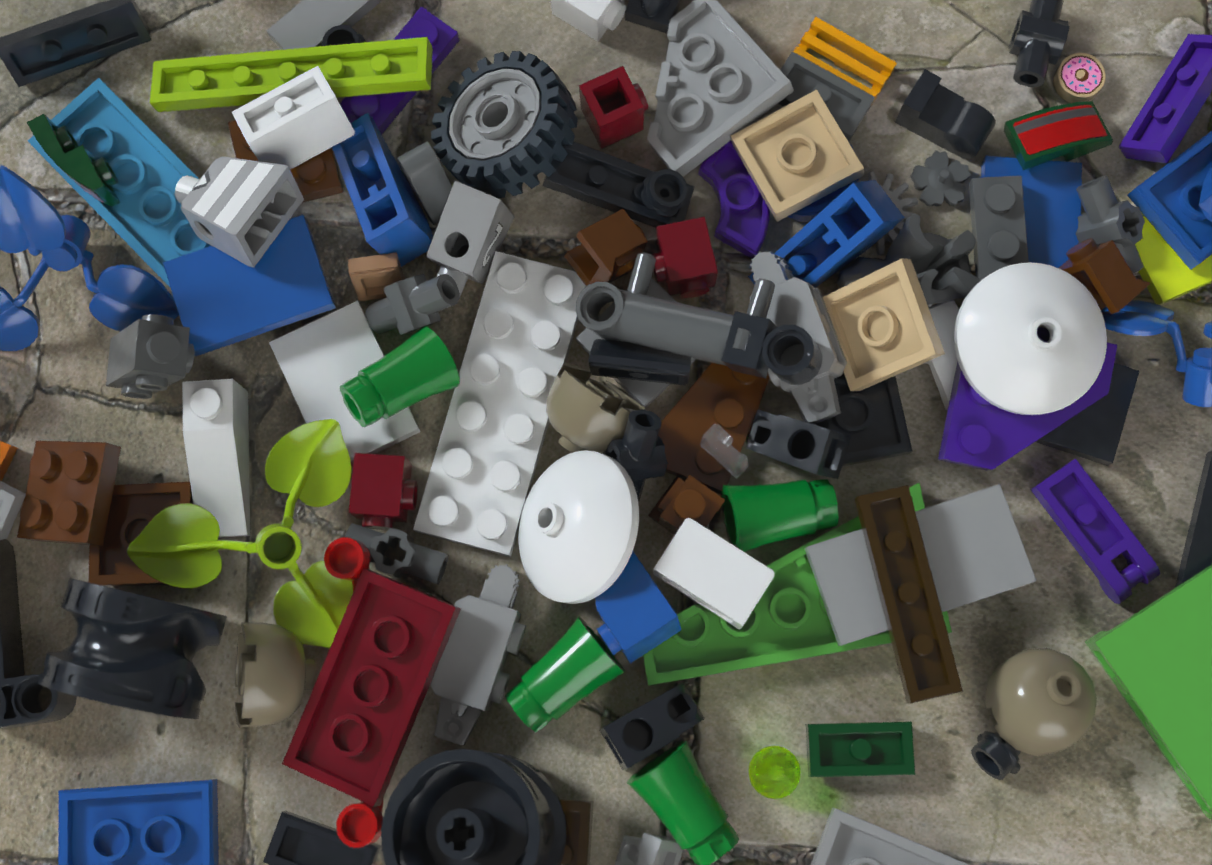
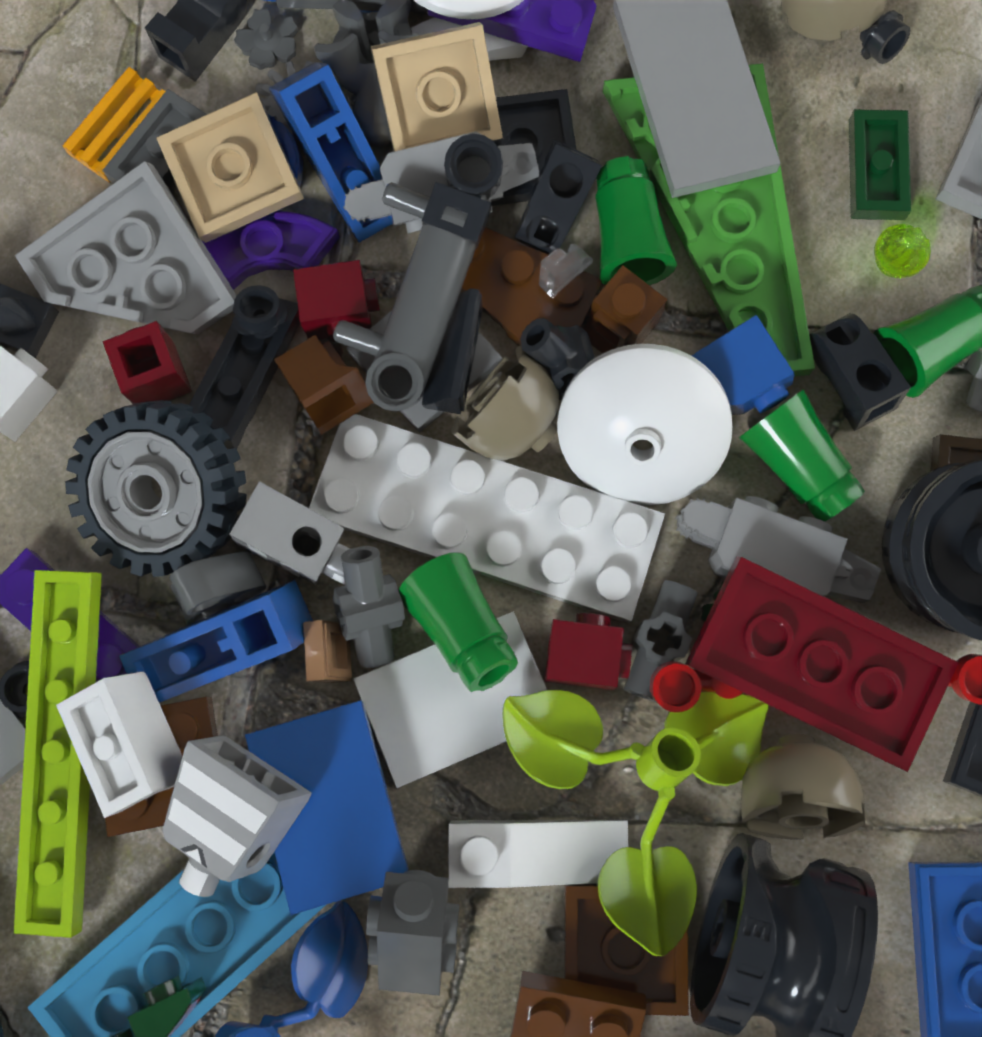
camera: 90 degrees left, 0 degrees up
white panel [653,518,774,630] -> none
dark brown plate [854,485,963,704] -> none

